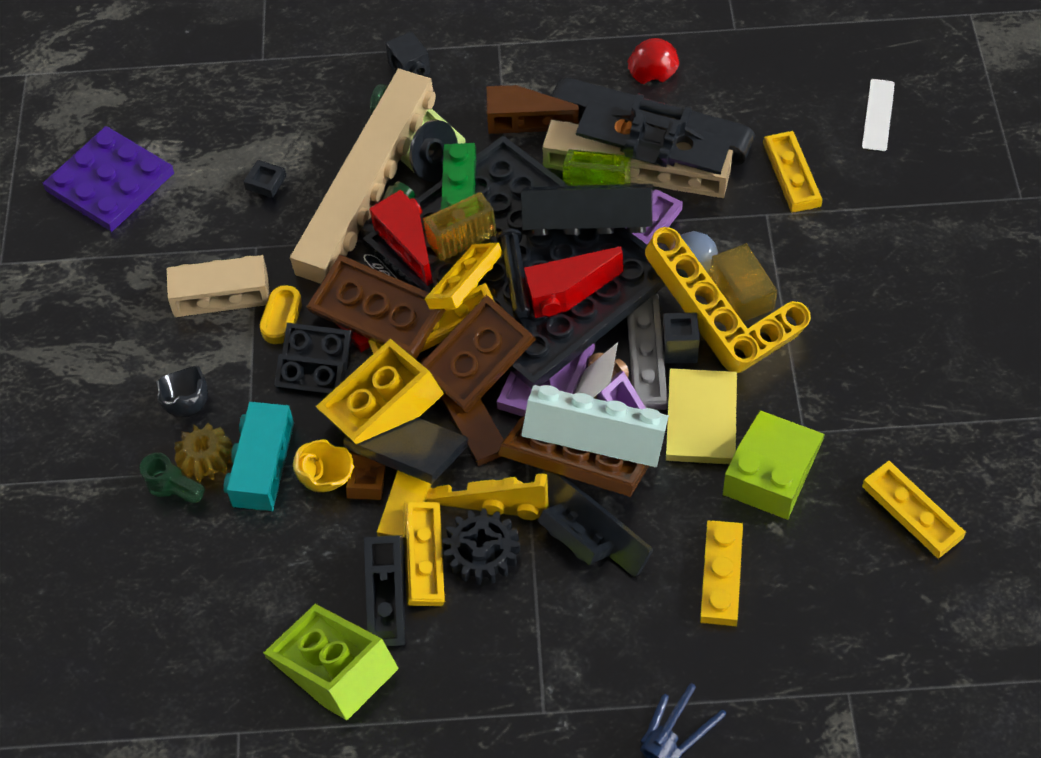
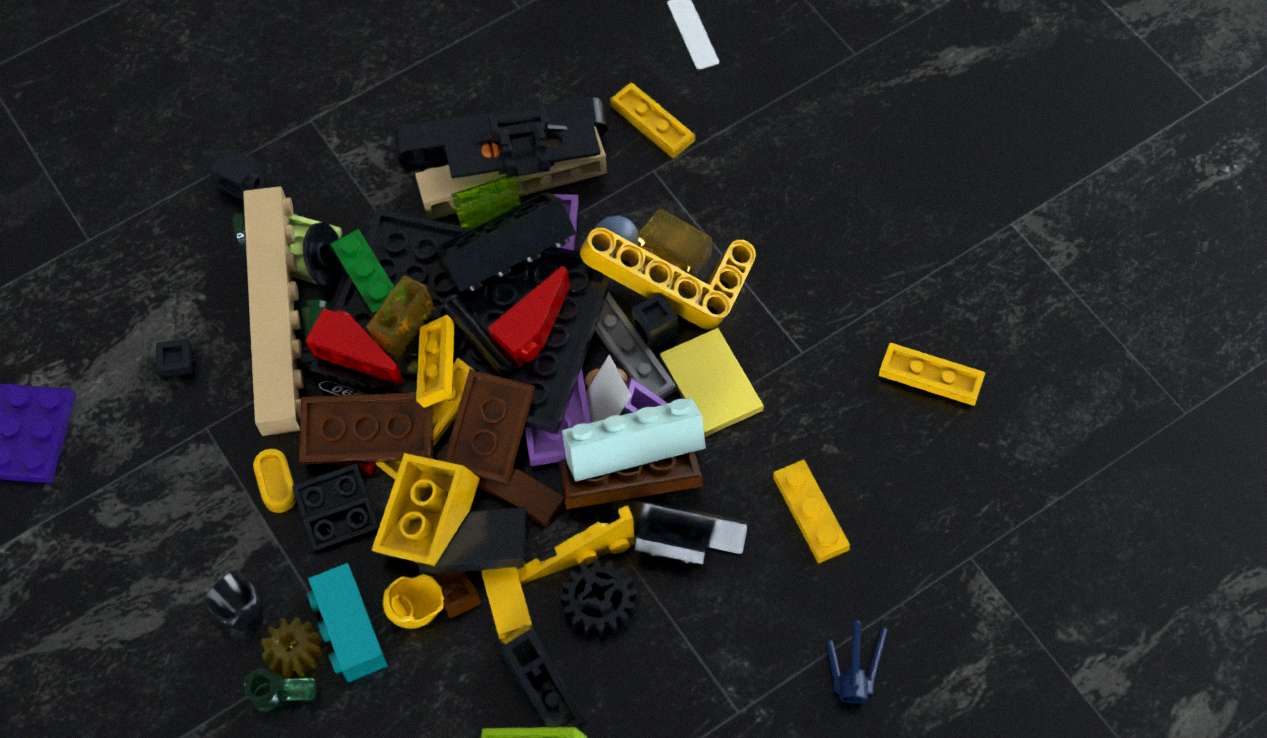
camera: 30 degrees left, 5 degrees up
tan brick [167,255,270,317] -> none
yellow tile [403,501,445,606] -> none
reddish brown slope [486,85,579,134] -> none
red hair [627,38,679,84] -> none
lime slope [723,410,825,520] -> none

